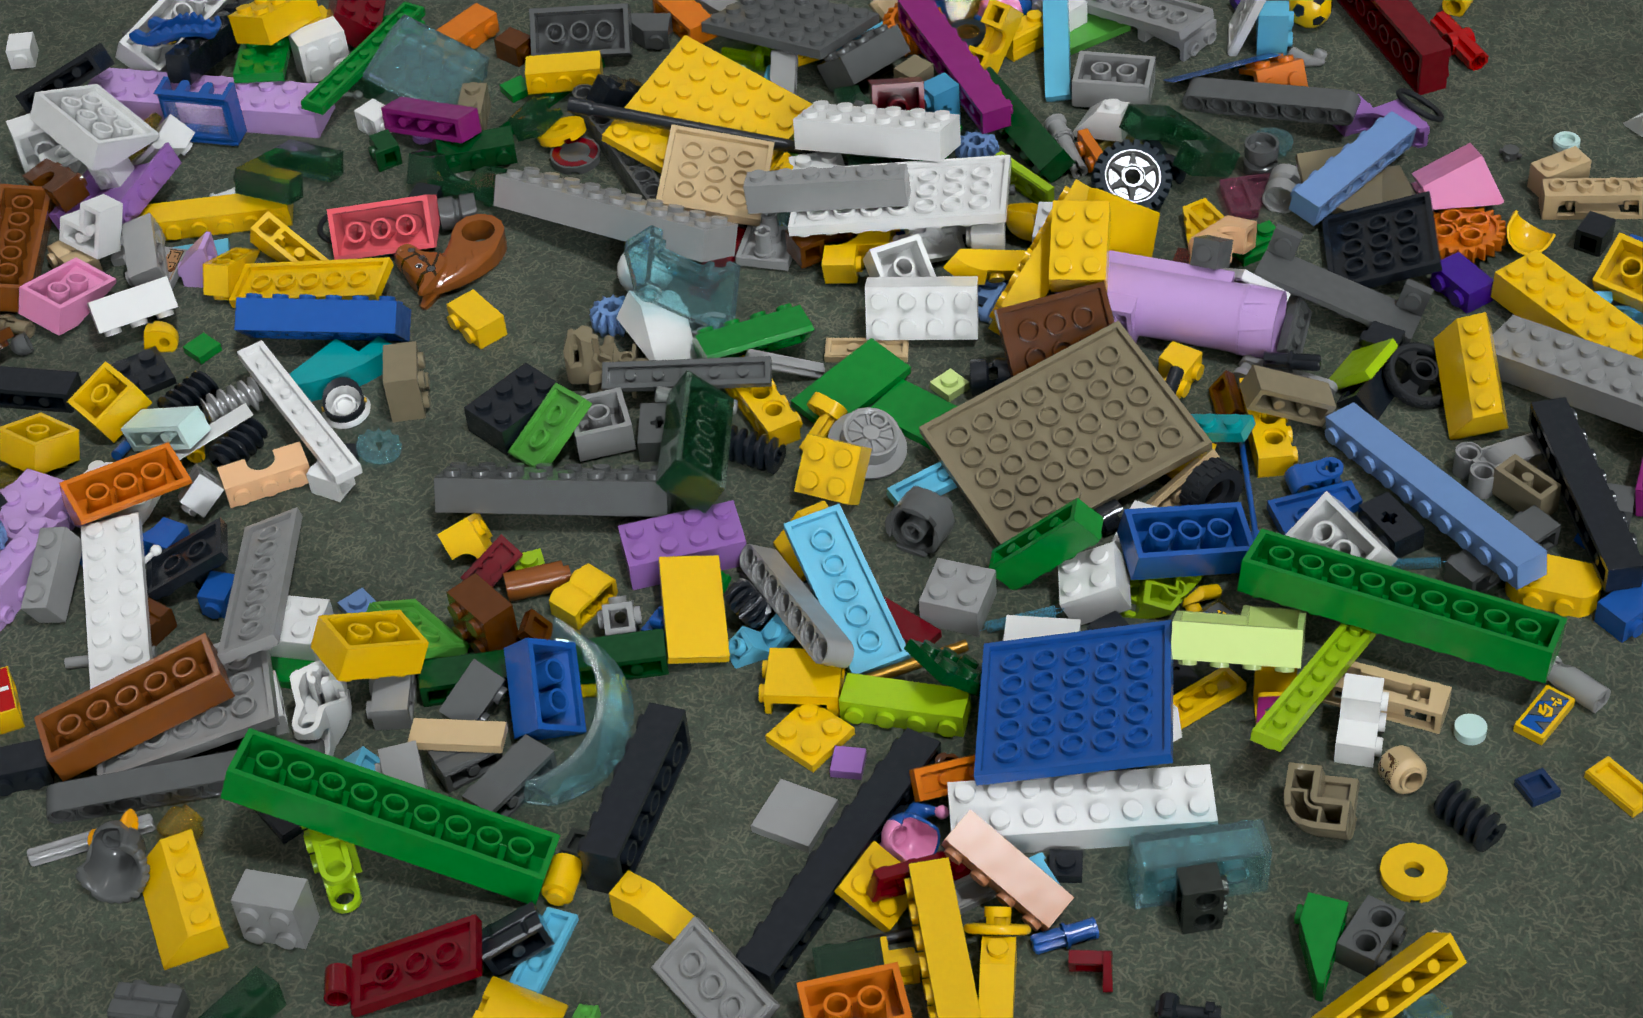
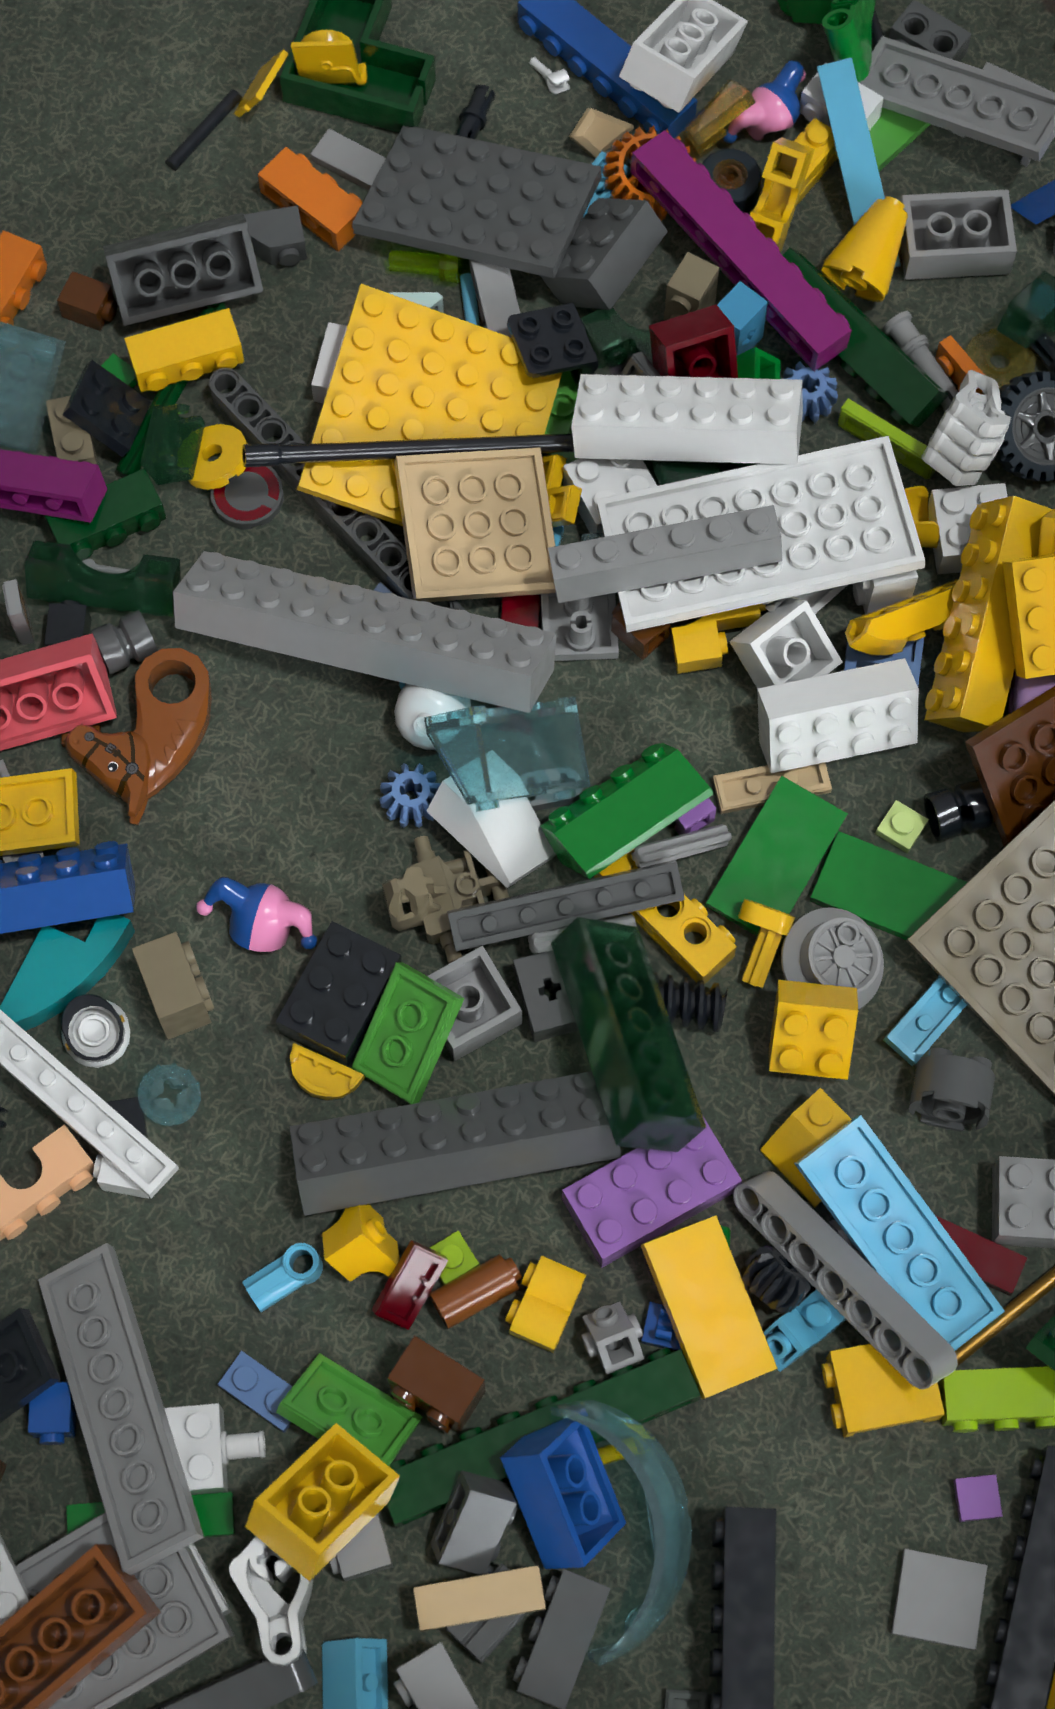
camera: 20 degrees left, 25 degrees up
yellow piece [446,289,507,350] -> none
reddish brown plate [517,609,555,640] -> none
black brick [586,74,643,108] -> none
yellow plate [765,704,855,773] -> none
white slope [1073,99,1139,142] -> none
none -> light grey tile [2,579,35,645]
none -> black plate [62,360,151,457]
none -> piece [196,877,317,952]
none -> medium azure piece [242,1243,323,1313]
none -> yellow plate [290,1043,365,1100]
none -> black bracket [507,303,598,389]
none -> medium lavender tile [675,798,717,835]
none -> yellow cone [821,196,908,302]
none -> white piece [922,370,1011,486]

